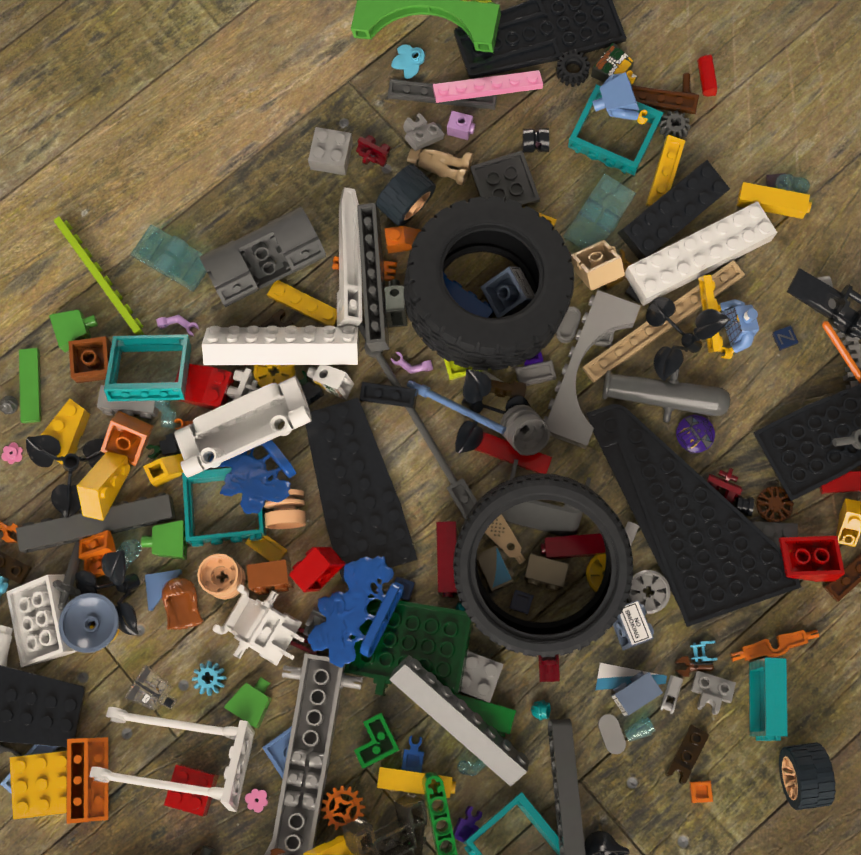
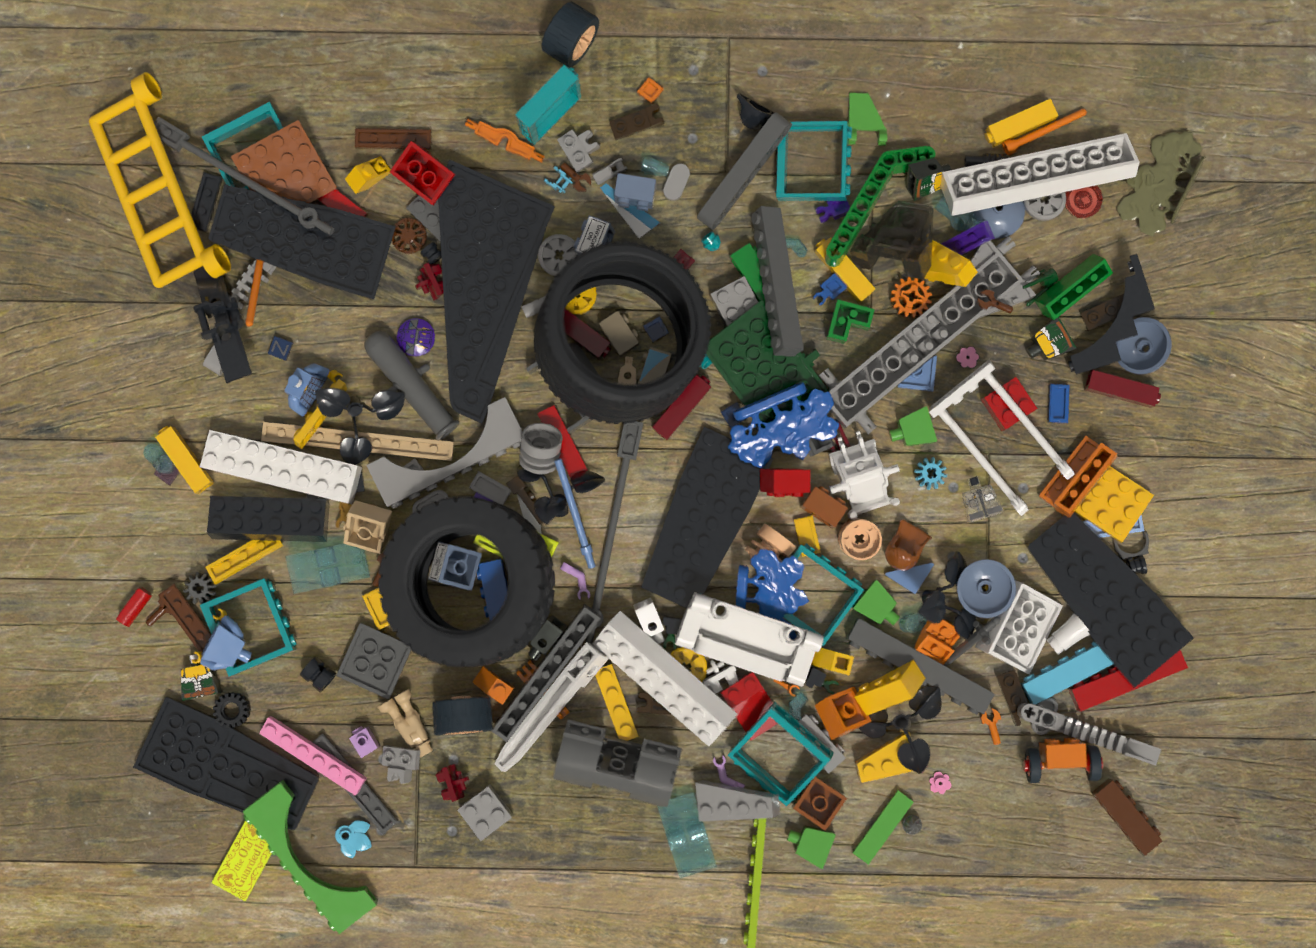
camera: 145 degrees left, 10 degrees up
black tile [359,382,418,408] -> none
none -> light grey wedge [695,780,780,822]
none -> blue tile [1048,384,1070,423]

